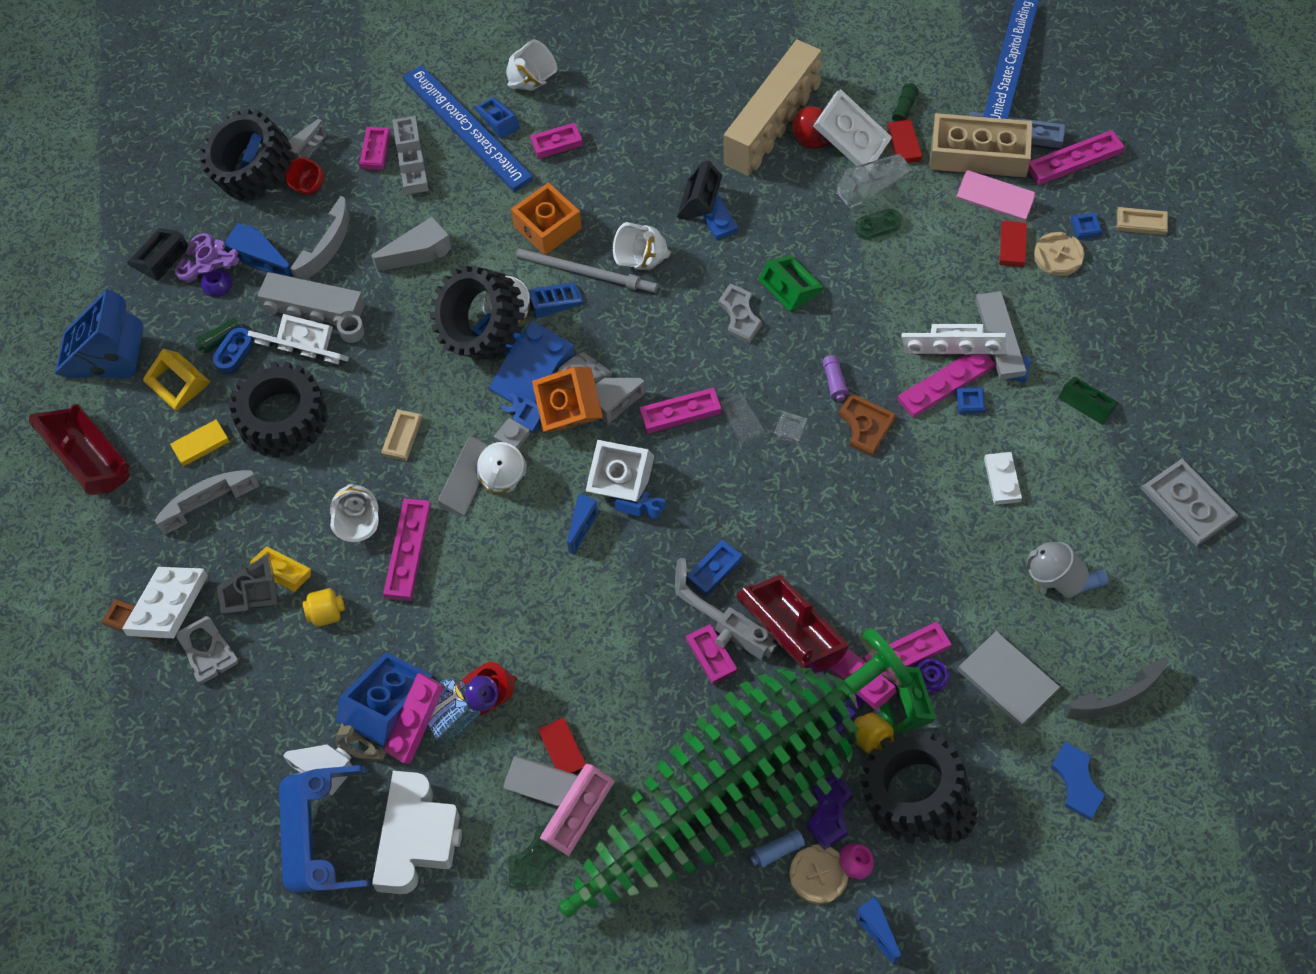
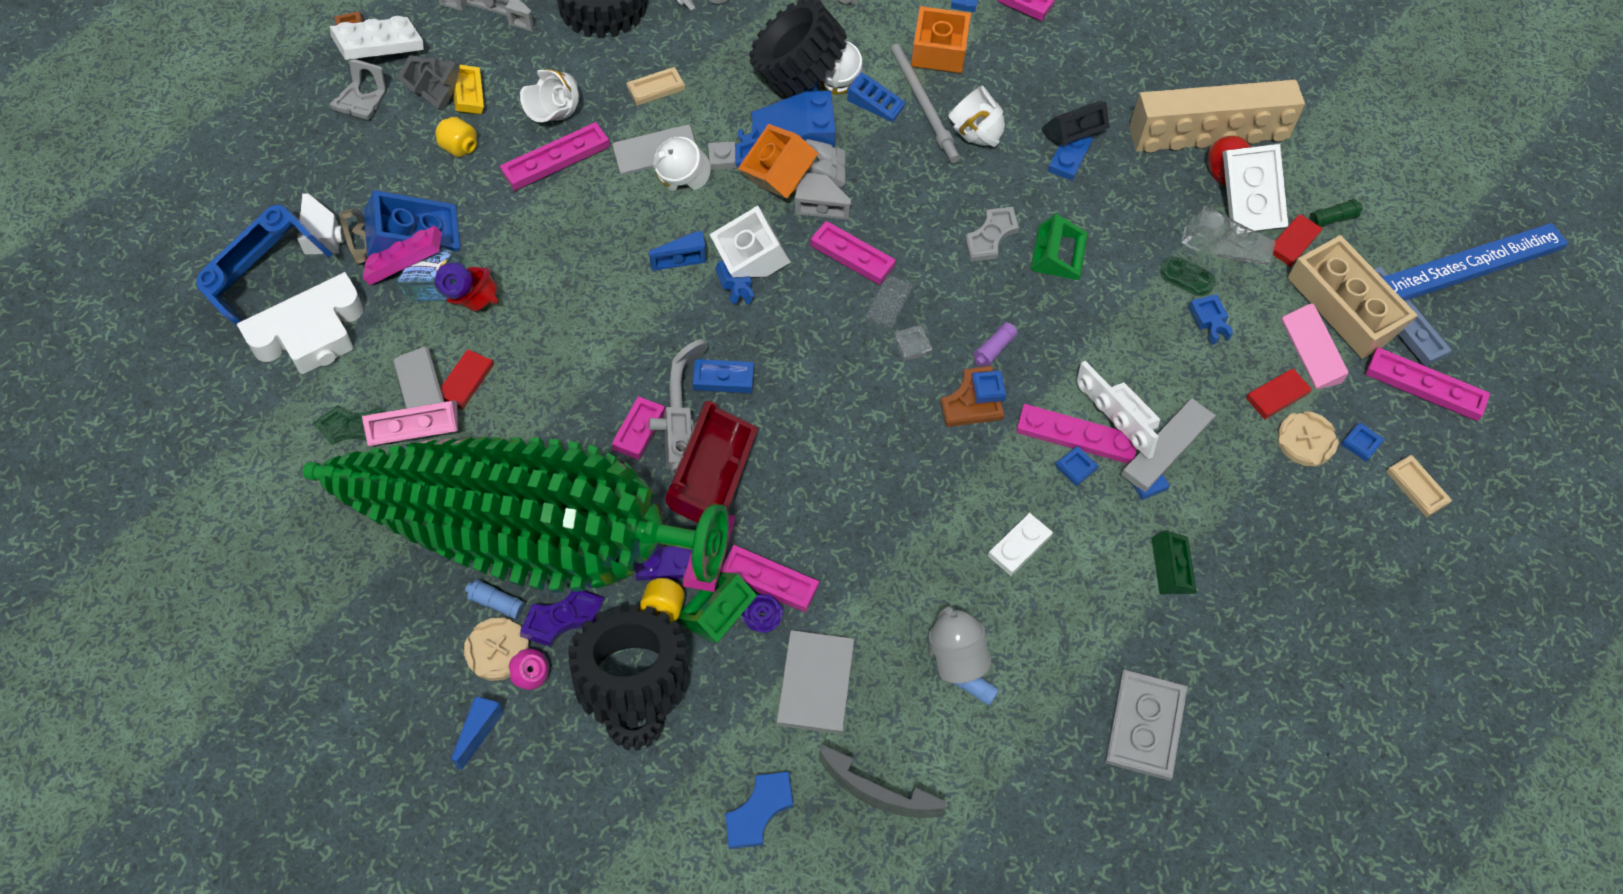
camera: 45 degrees right, 0 degrees up
none -> blue tile [971,371,1006,403]
none -> blue plate [1188,294,1233,345]

